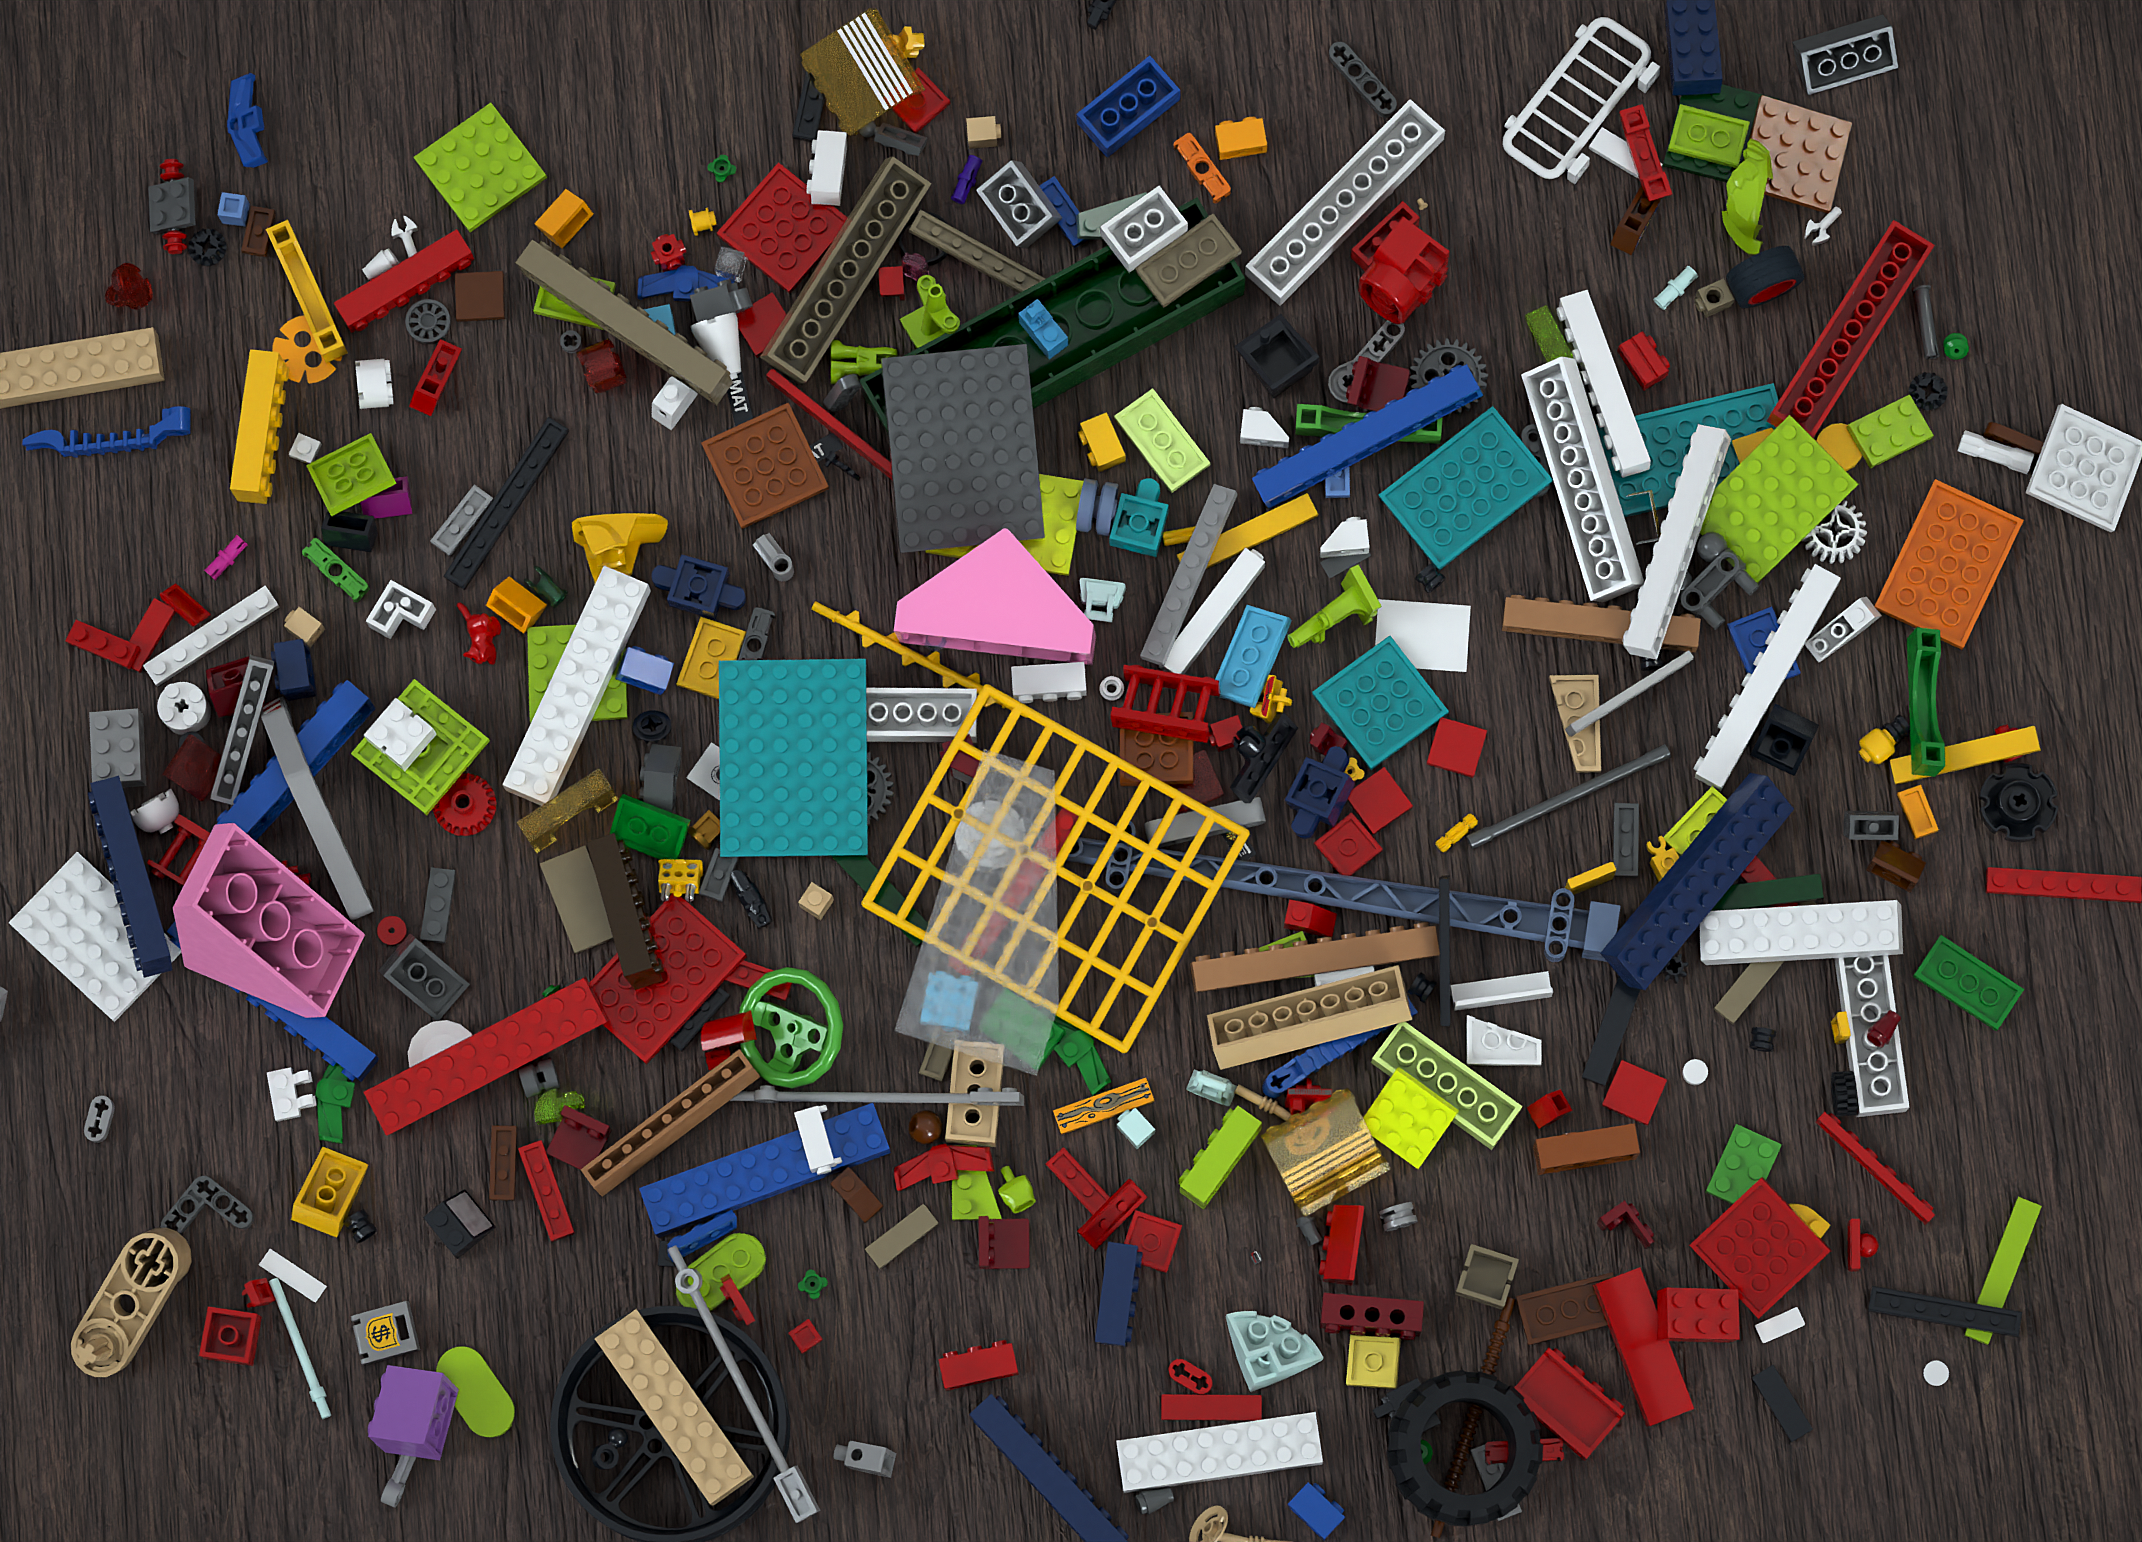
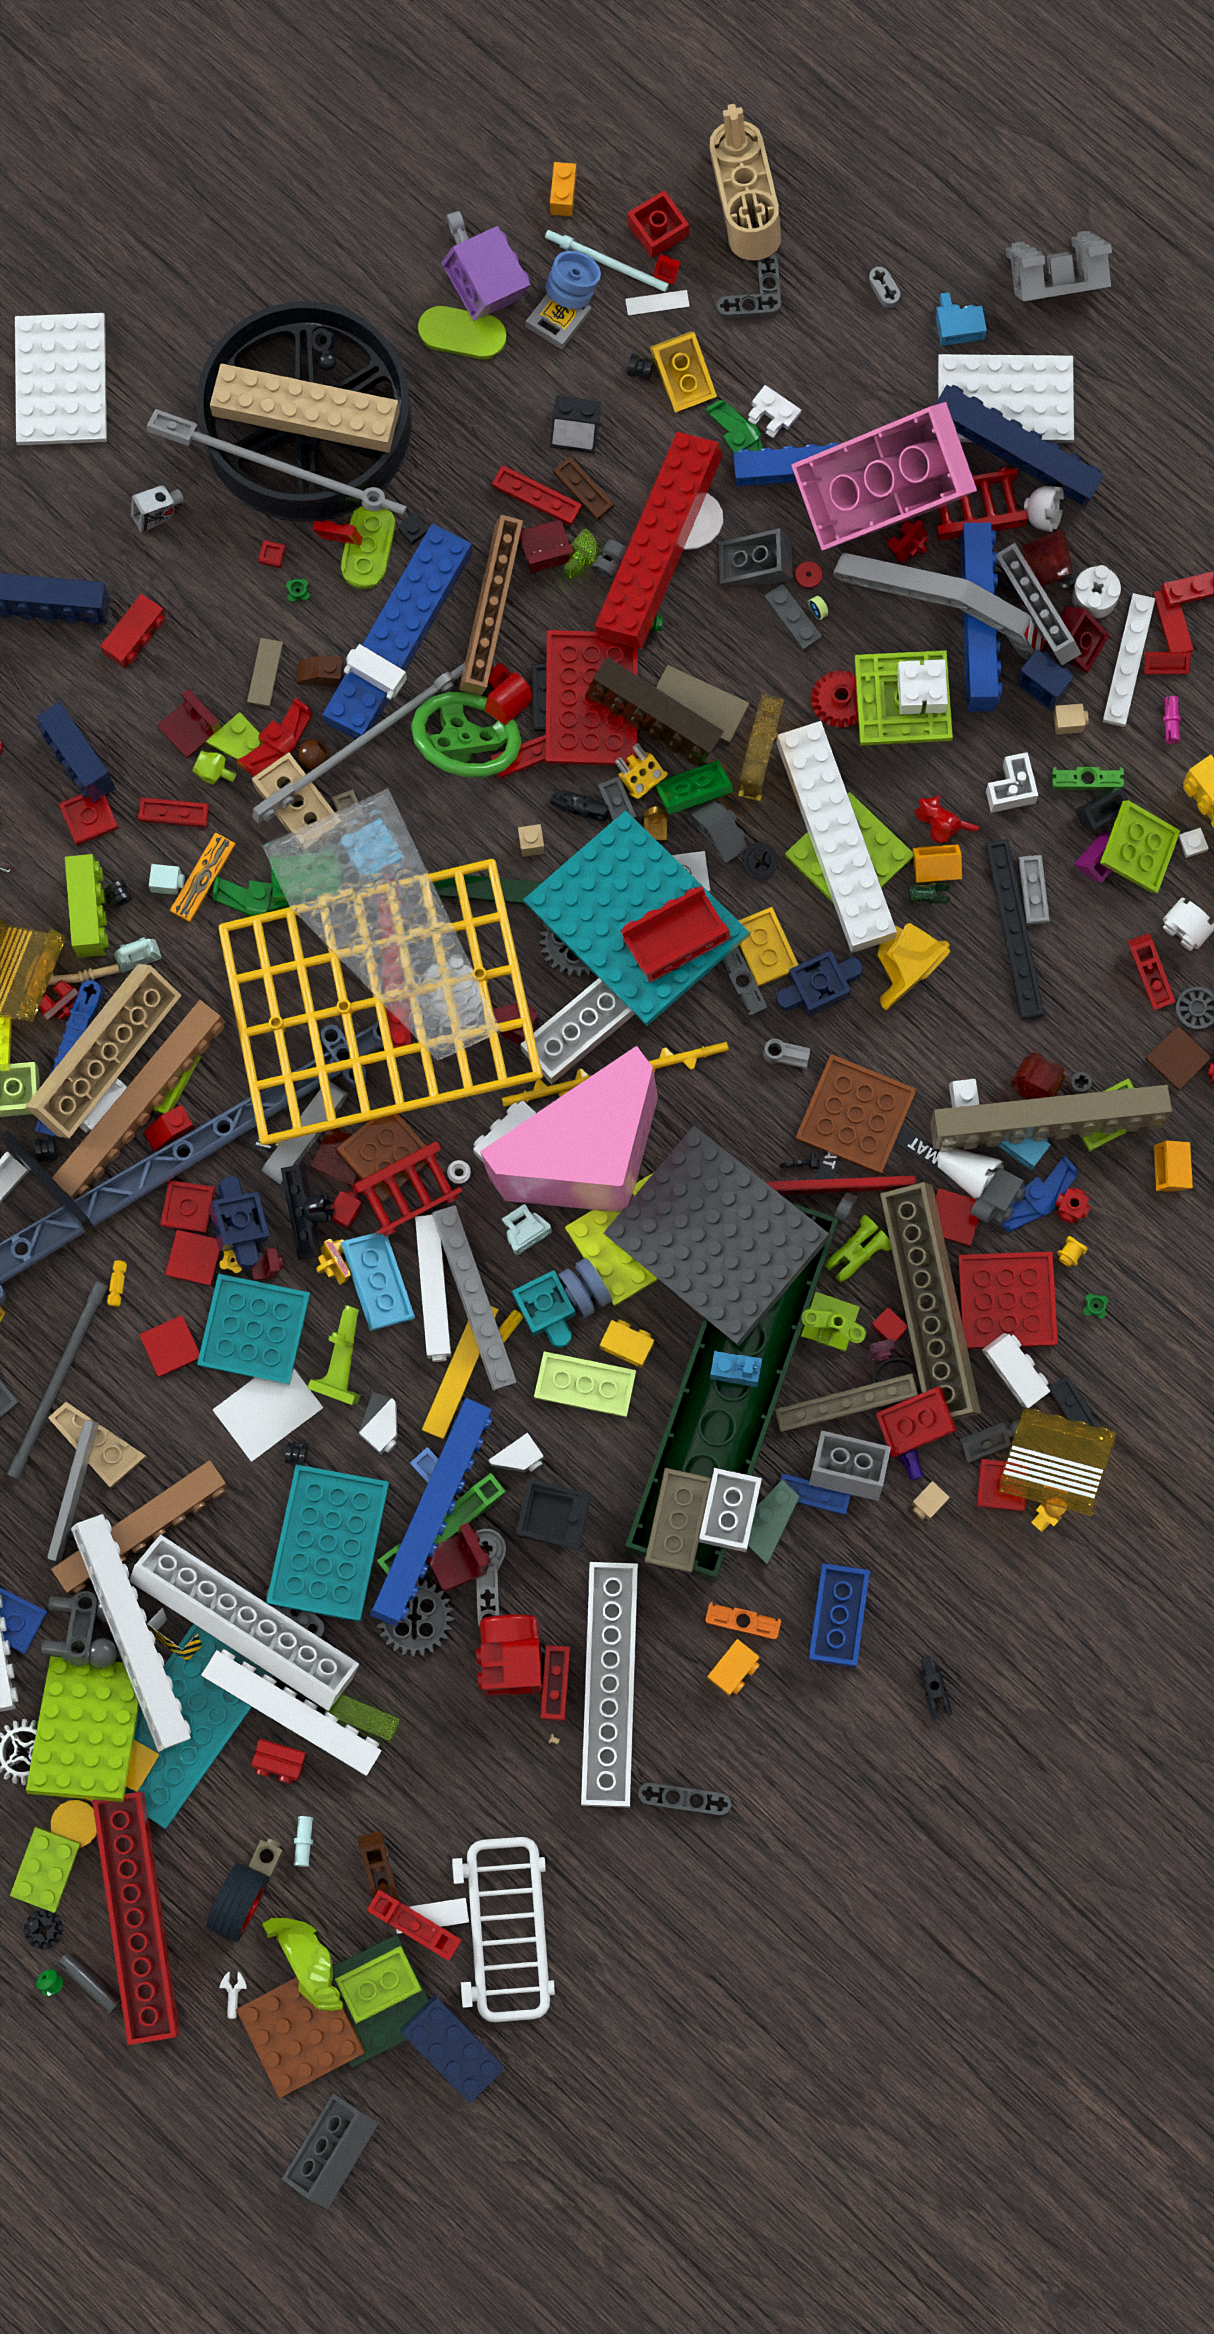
camera: 135 degrees right, 0 degrees up
light grey brick [89,708,146,788] -> none
brick [615,646,674,695] -> none
blue plate [667,1209,737,1263] -> none
clear brick [715,247,747,282] -> none
red tile [1077,1179,1147,1250] -> none
none -> black wheel [104,881,132,908]
none -> medium blue wheel [545,251,601,309]
none -> light orange brick [550,162,577,217]
none -> red panel [620,886,731,983]
none -> yellowish green tile [809,596,828,620]
none -> red tile [876,1387,957,1458]
none -> dark azure hinge [935,292,987,346]

